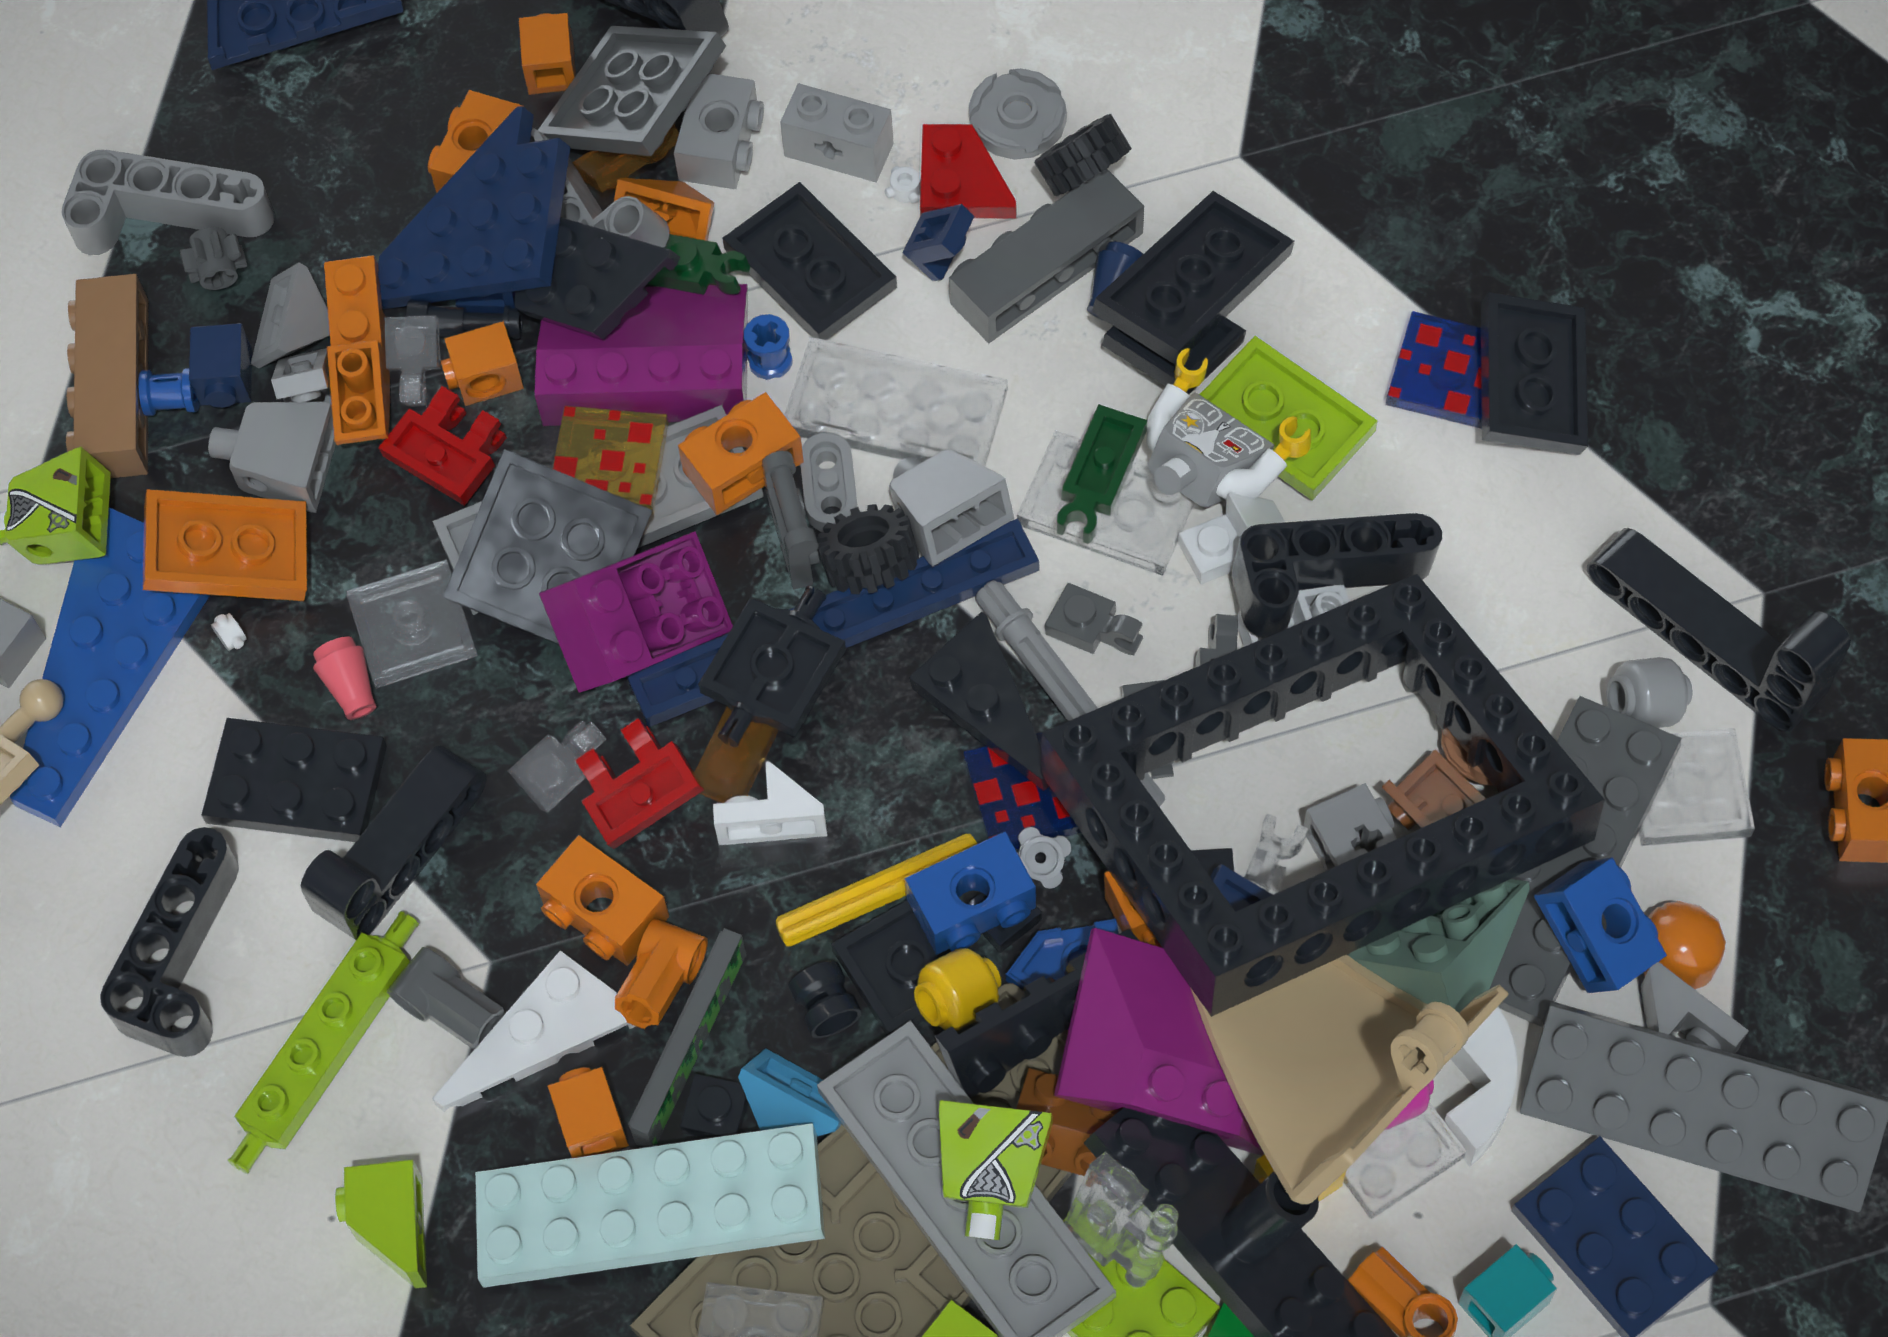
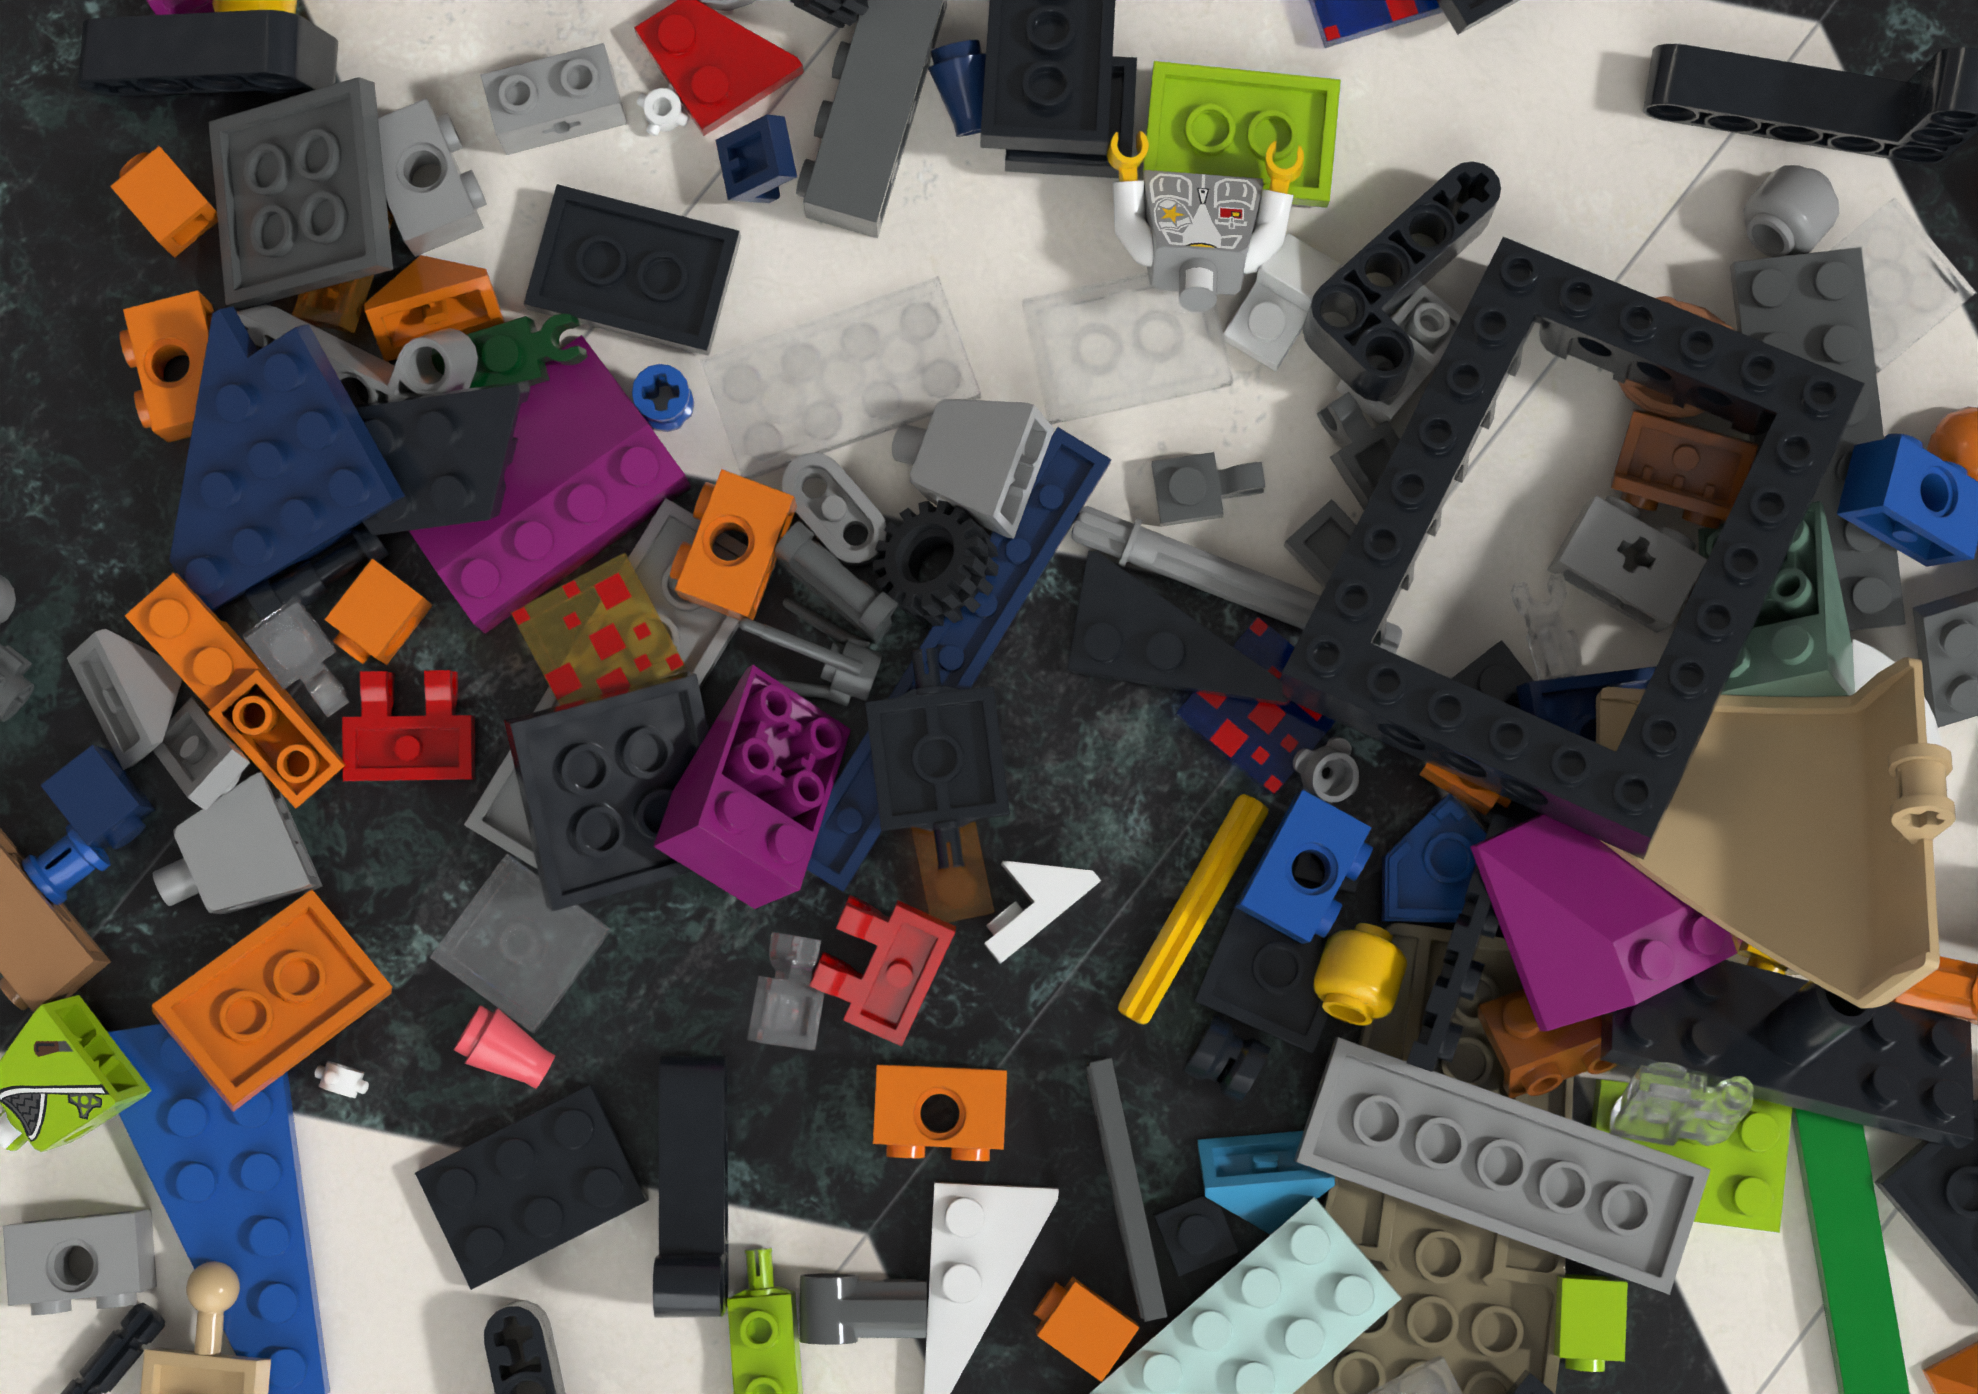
camera: 45 degrees left, 20 degrees up
orange piece [615,918,708,1029] -> none
lime torso [939,1100,1053,1240] -> none
dark green plate [1057,404,1148,544] -> none
none -> dark grey plant [737,597,883,706]

